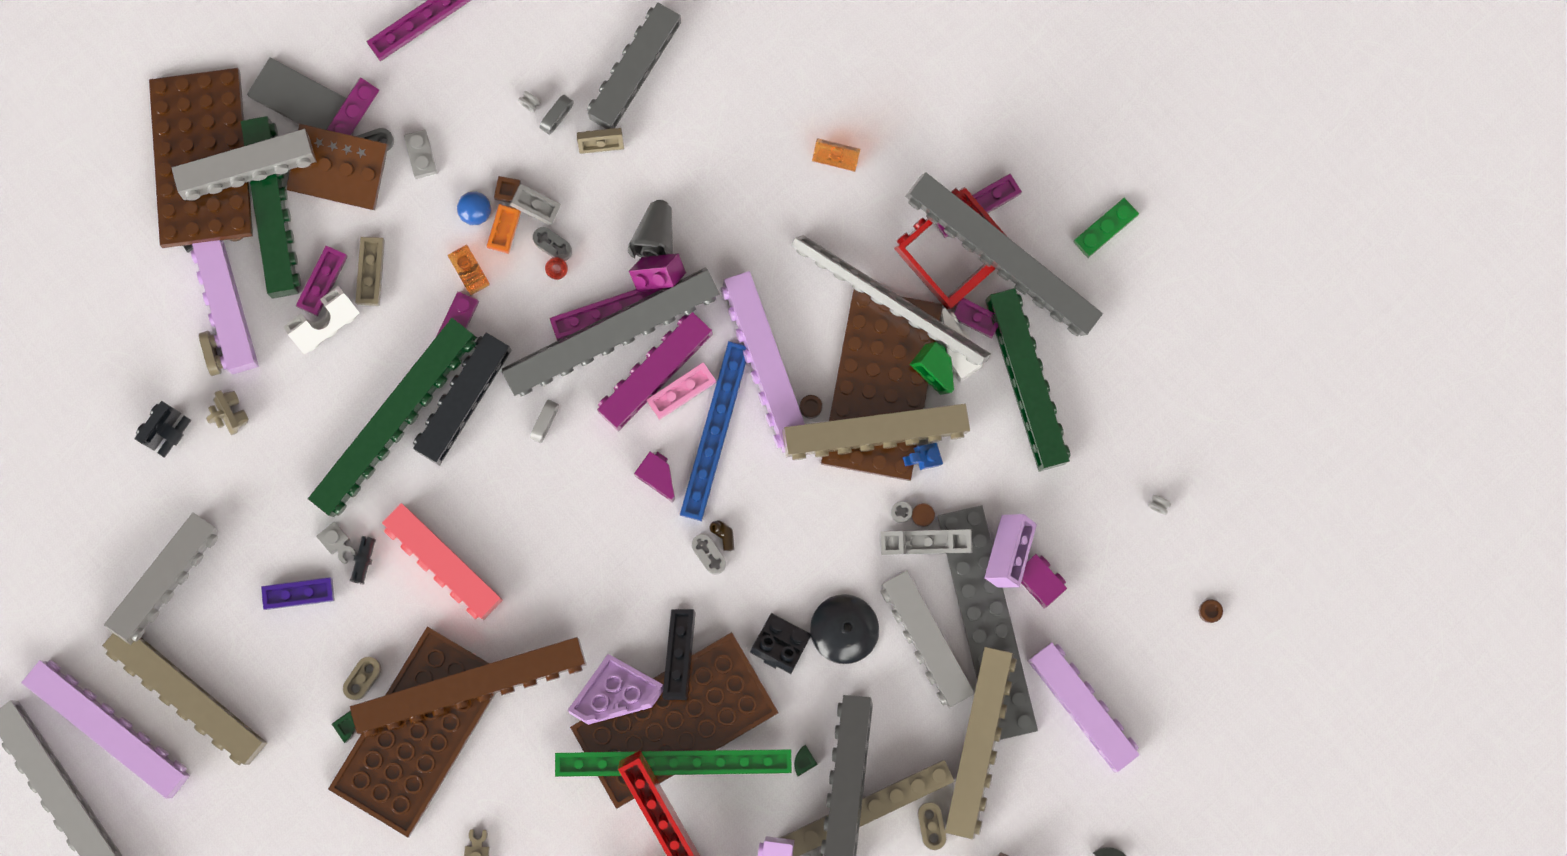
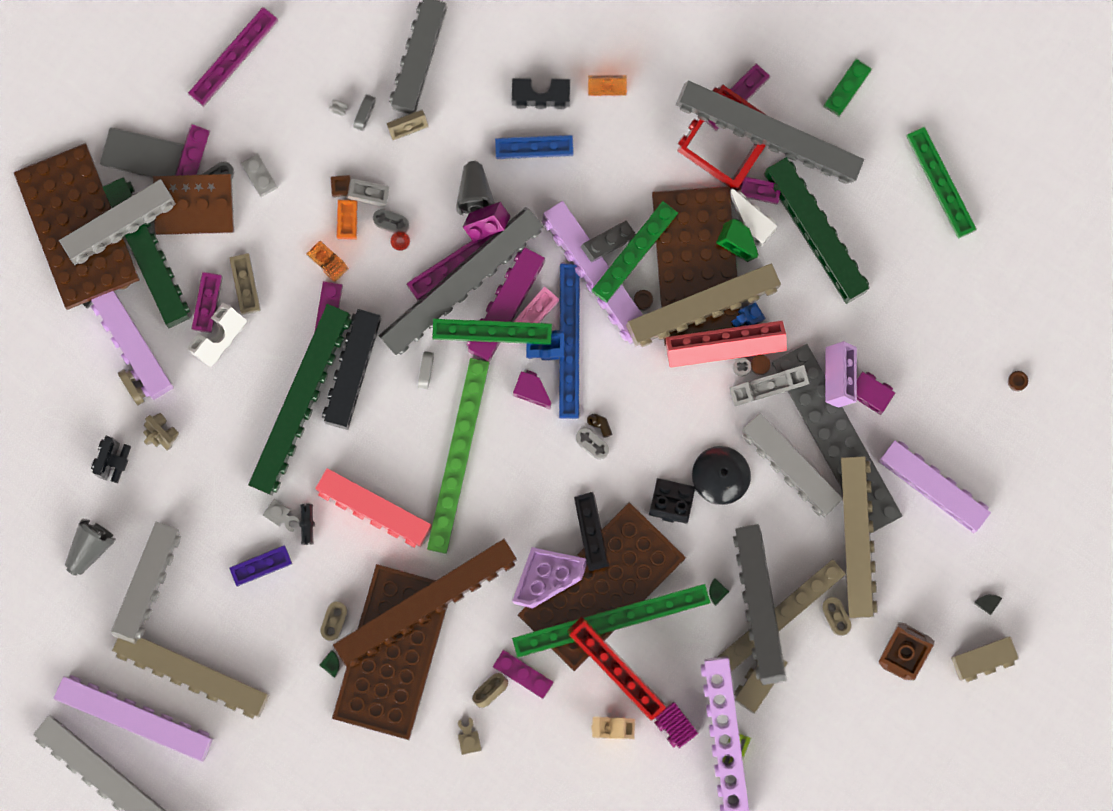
camera: 10 degrees left, 0 degrees up
blue hair [457,191,491,225] -> none
plate [791,235,991,365] -> none
light grey bush [1148,495,1171,515] -> none
none -> dark grey cone [65,518,116,576]
none -> bright green plate [427,358,490,554]
none -> green plate [432,319,552,345]
none -> dark tan plate [472,673,508,708]
none -> magenta plate [492,650,554,699]
none -> blue plate [495,135,573,159]
none -> black arch [512,78,570,109]
none -> blue cylinder [526,330,565,360]
none -> dark grey plate [581,220,636,263]
none -> green plate [591,201,678,303]
none -> coral brick [666,321,787,367]
none -> green plate [906,127,977,239]

